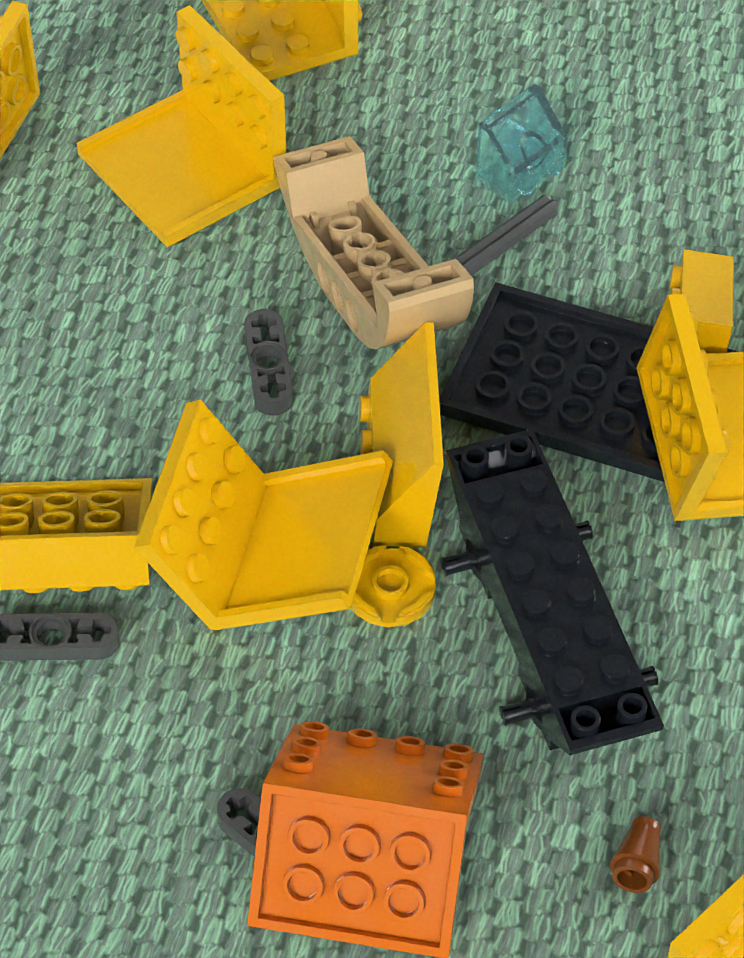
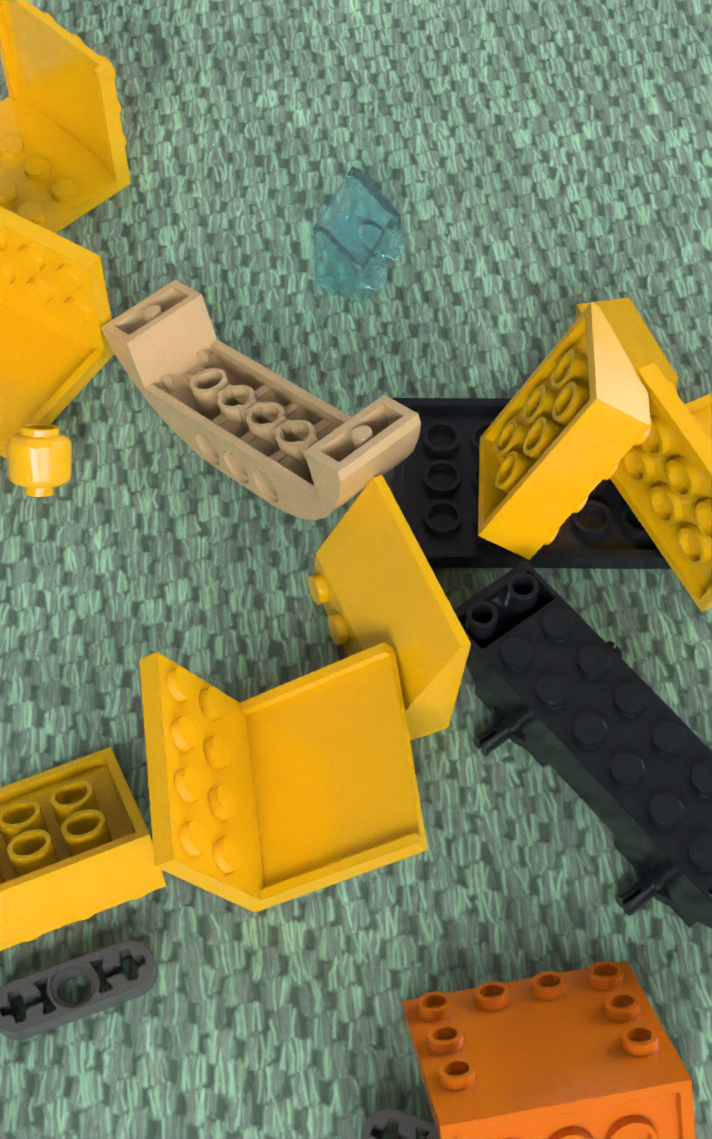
camera: 20 degrees left, 5 degrees up
dark grey beam [245,309,293,416] -> none
yellow tile [351,545,436,627] -> none
dark grey axle [454,195,558,276] -> none
none -> yellow head [7,424,72,497]
none -> yellow slope [478,302,652,560]

